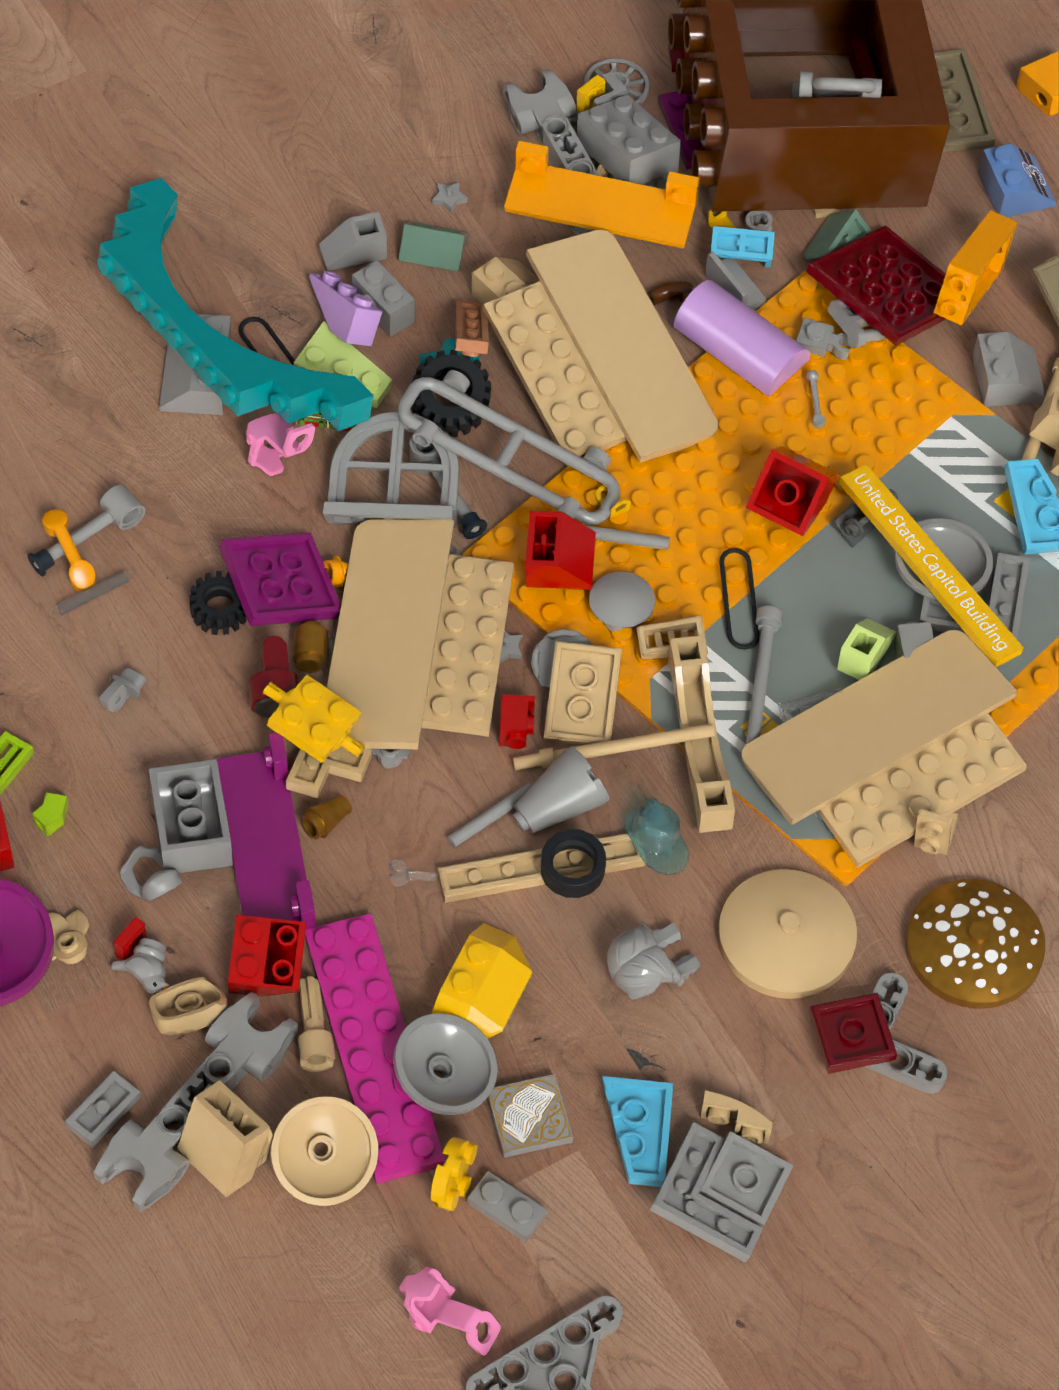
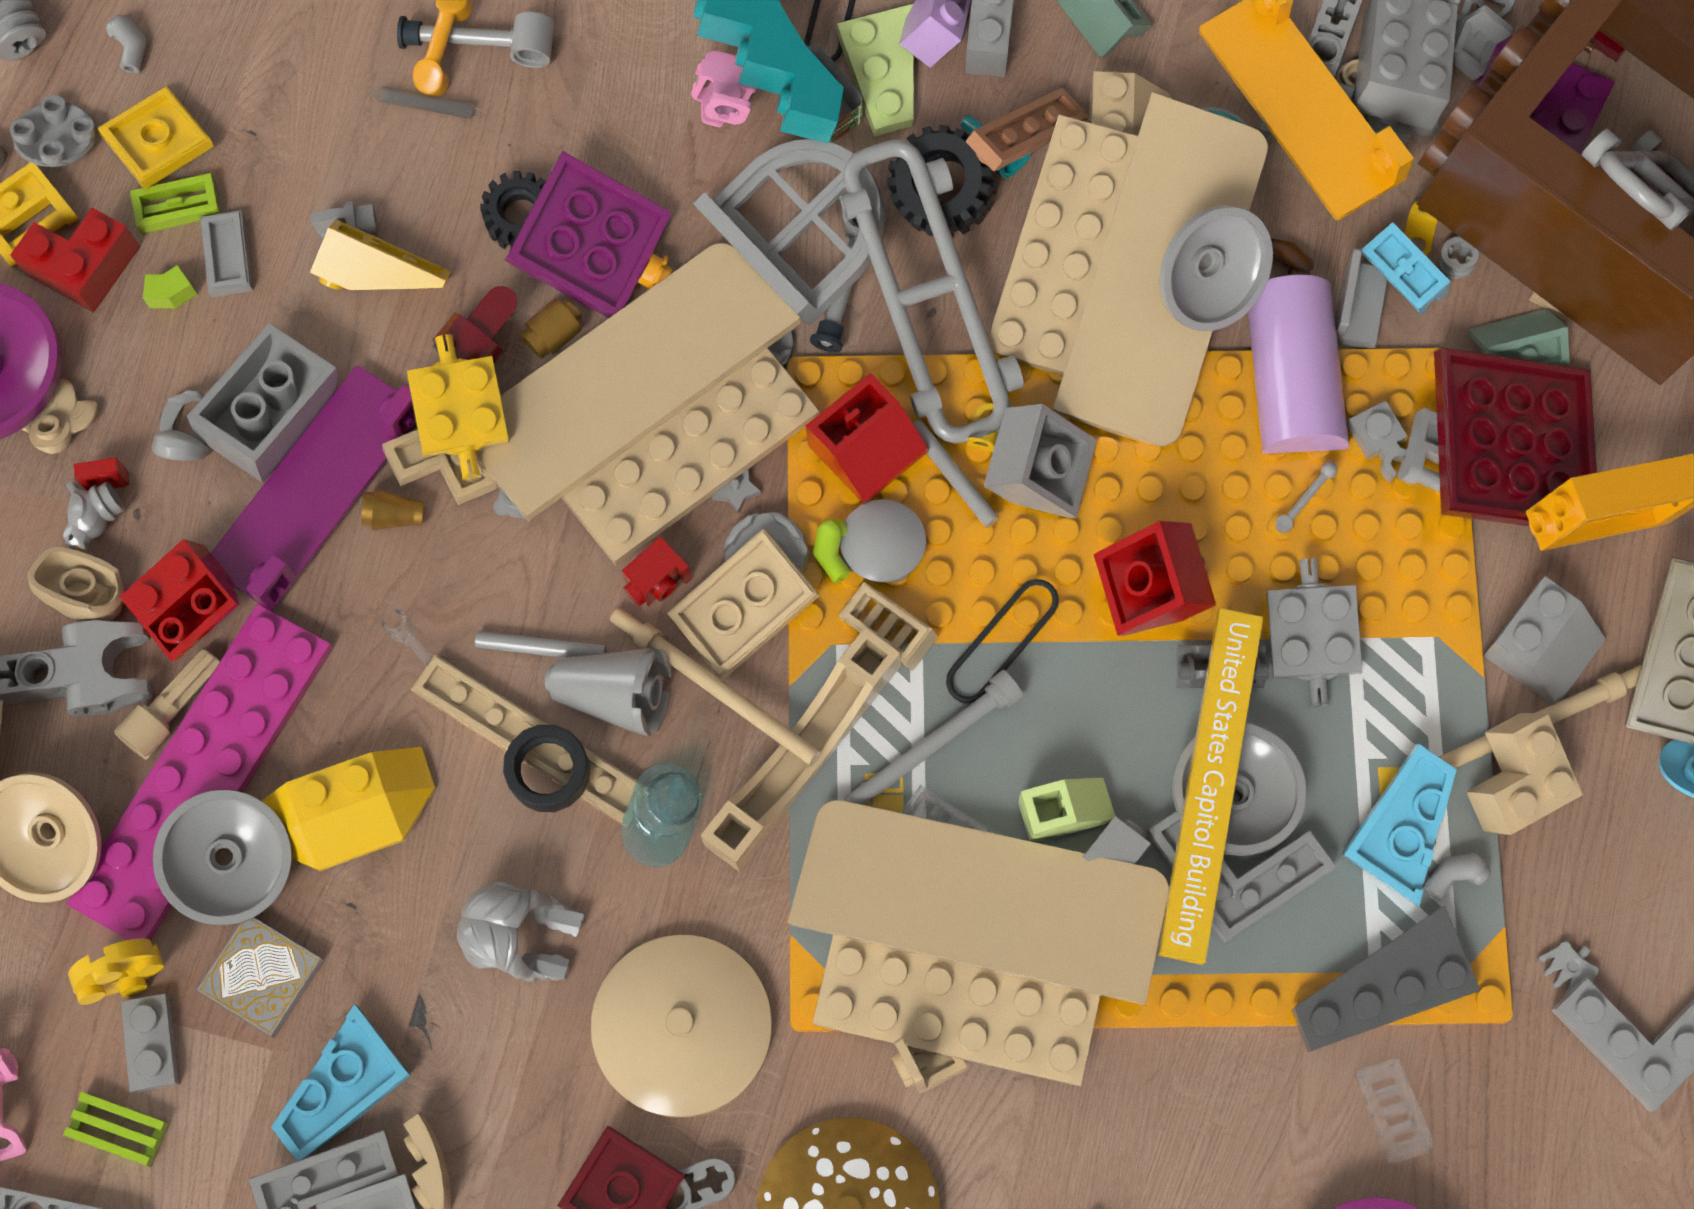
camera: 50 degrees right, 15 degrees up
none -> lime tile [63,1092,169,1167]
none -> light grey tile [200,210,253,297]
none -> yellow slope [310,219,452,290]
none -> lime arm [813,518,852,584]
none -> light grey slope [984,404,1097,518]
none -> light grey dish [1159,205,1273,331]
none -> light grey plate [1266,558,1363,707]
none -> light grey bracket [1453,6,1513,81]

